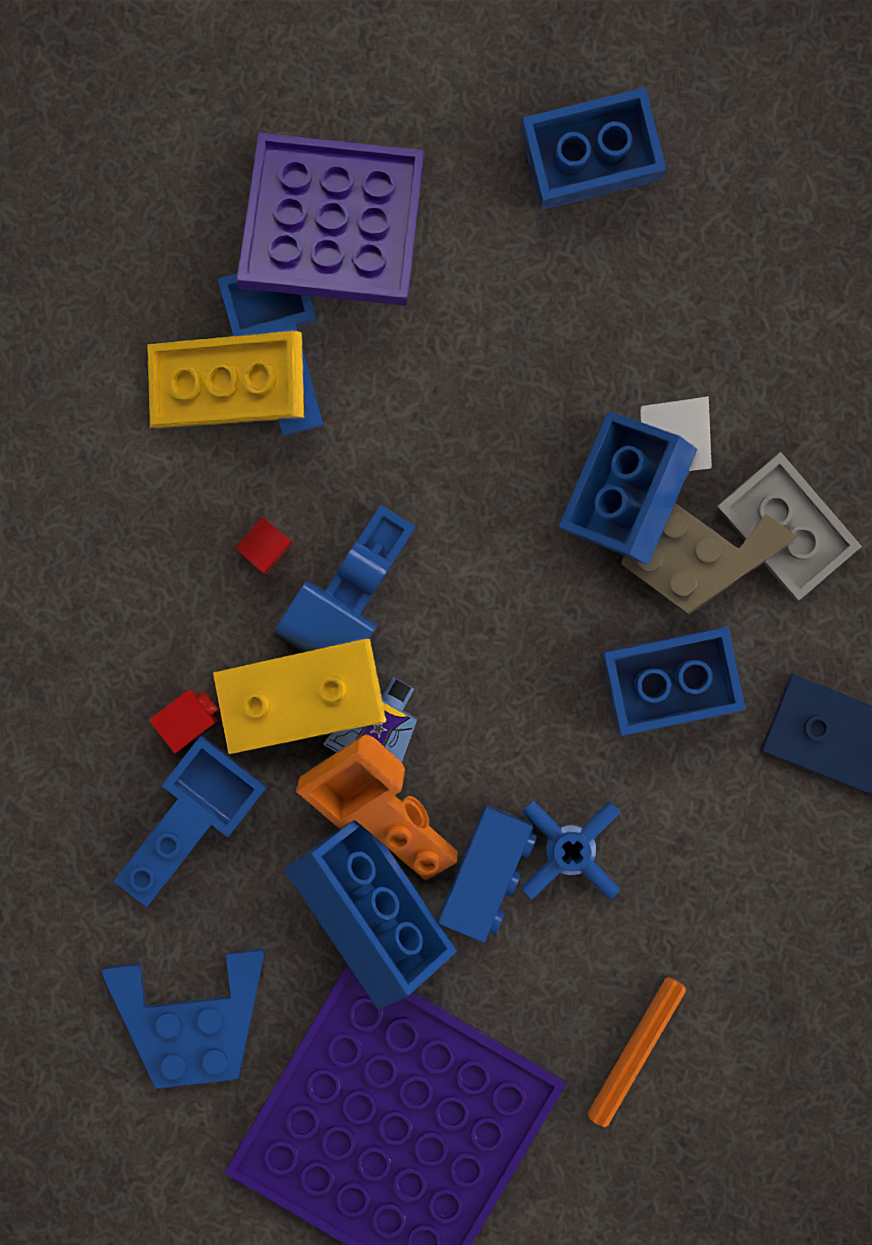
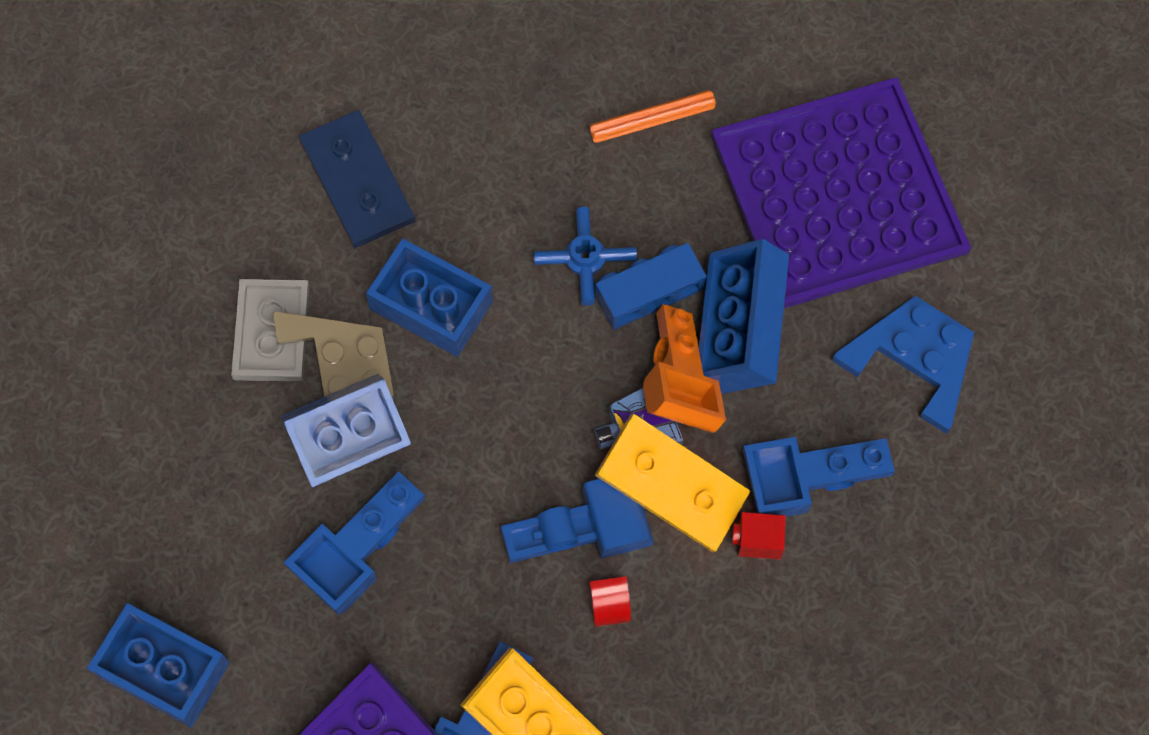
camera: 145 degrees left, 20 degrees down
white sticker [641,396,712,471] -> none
none -> blue plate [284,472,425,615]

